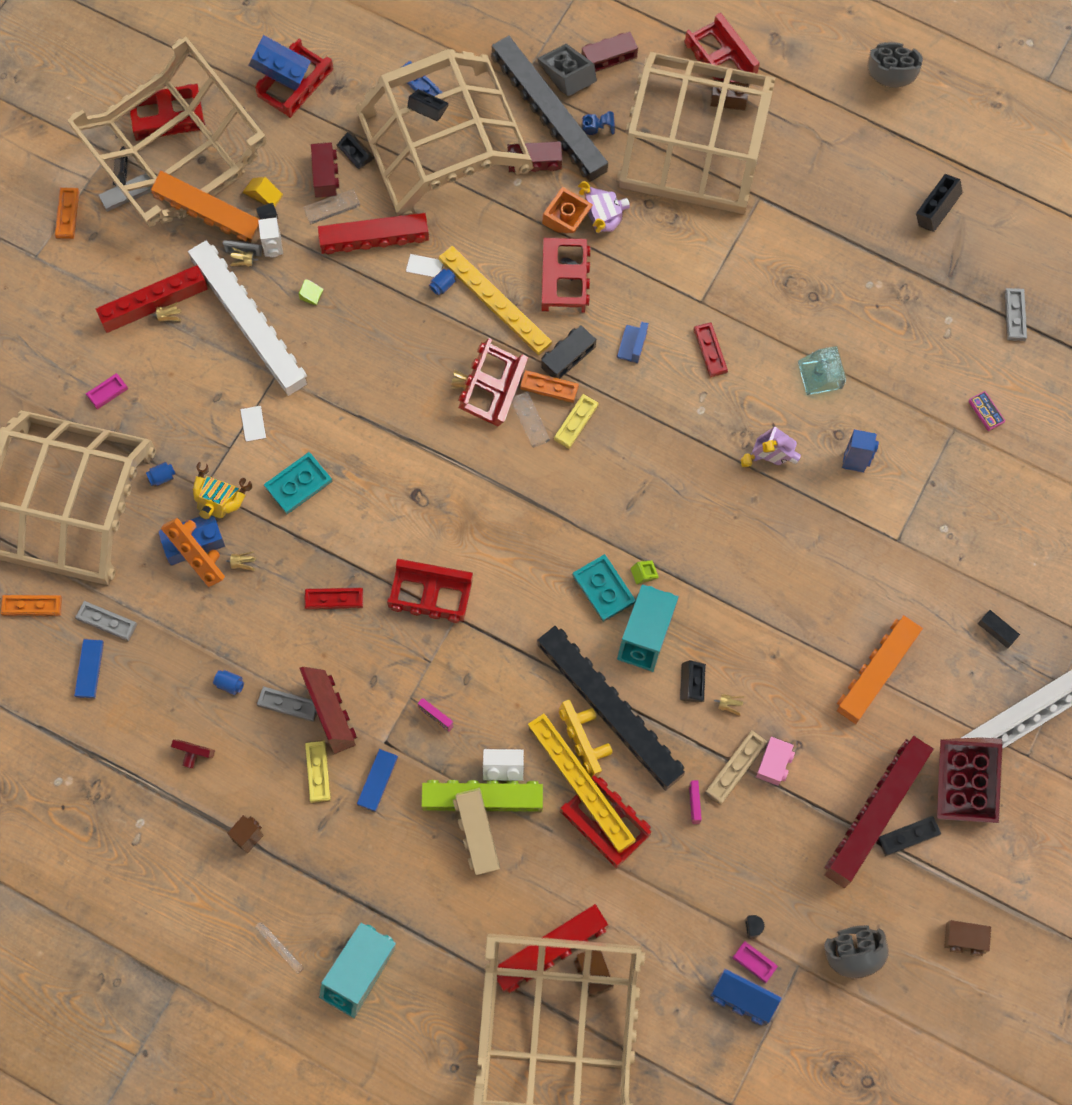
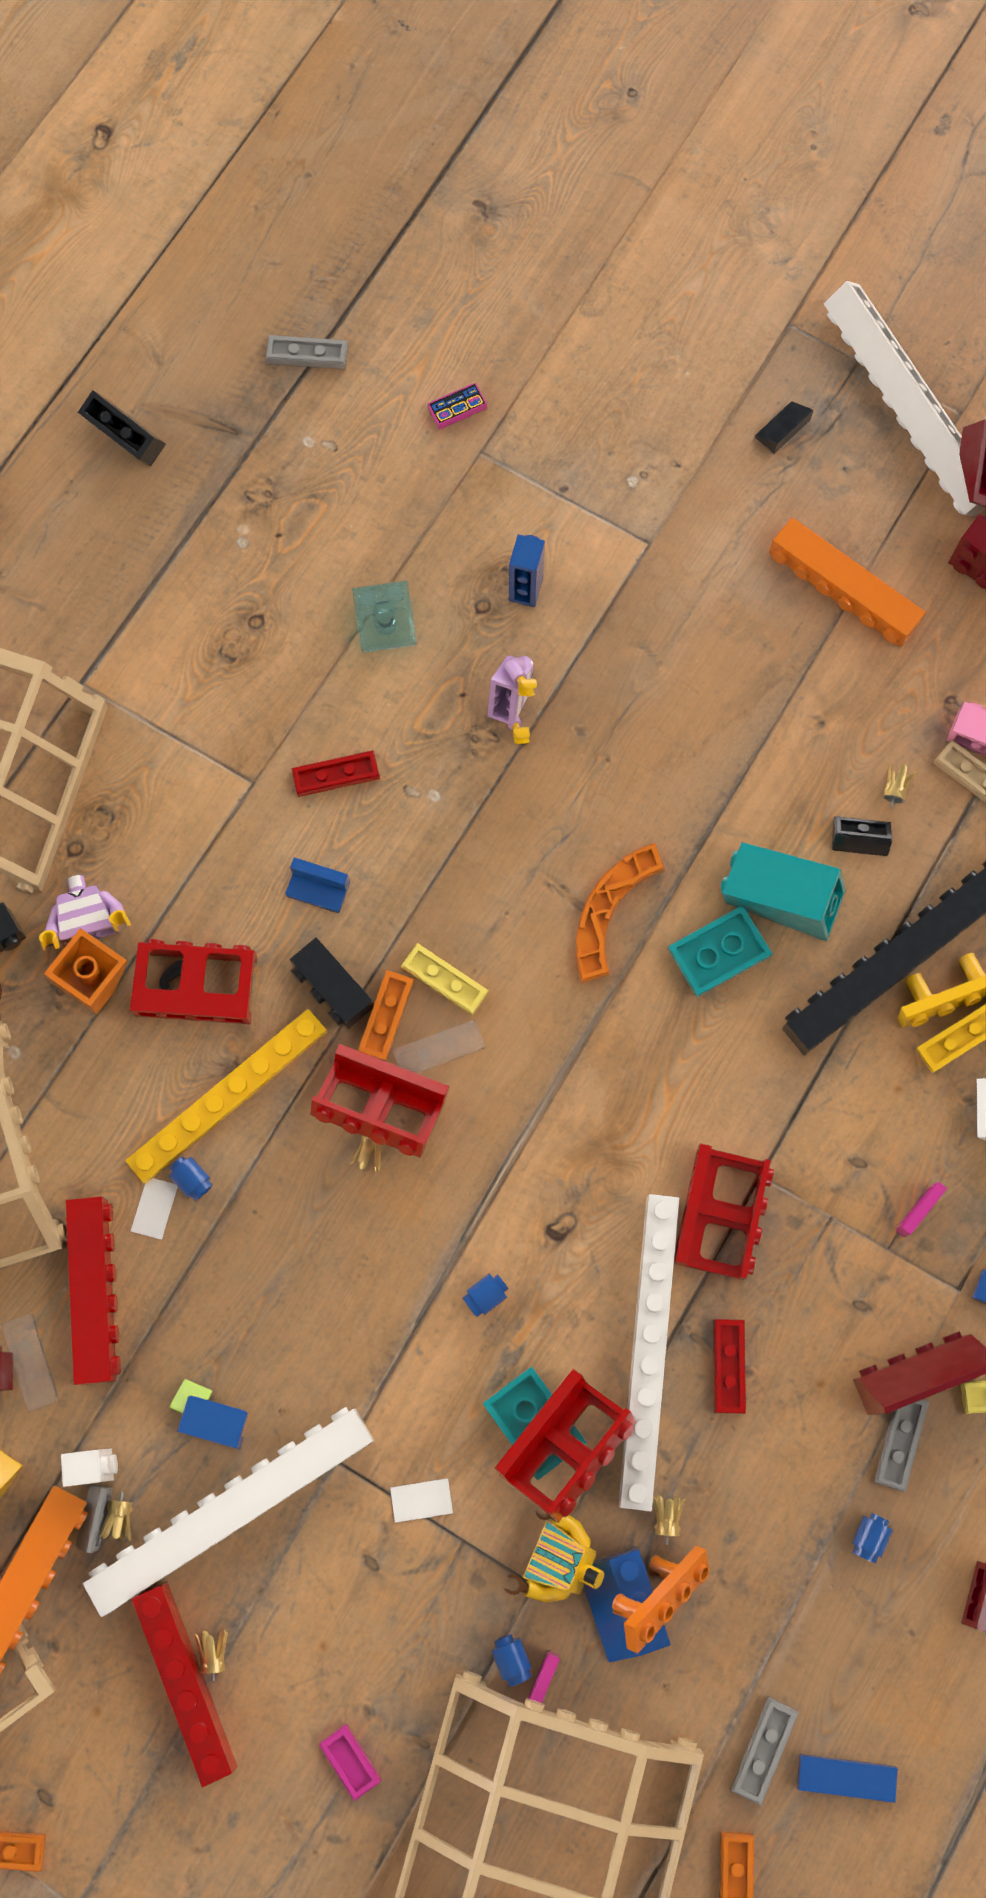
camera: 85 degrees left, 5 degrees up
black brick [256,203,278,220] -> none
lime slope [631,560,659,584] -> none
none -> blue panel [177,1395,248,1449]
none -> blue brick [462,1273,508,1317]
none -> red window [495,1369,636,1523]
none -> dark pink tile [527,1650,560,1703]
none -> orange tile [576,843,664,983]
none -> white brick [618,1194,679,1512]

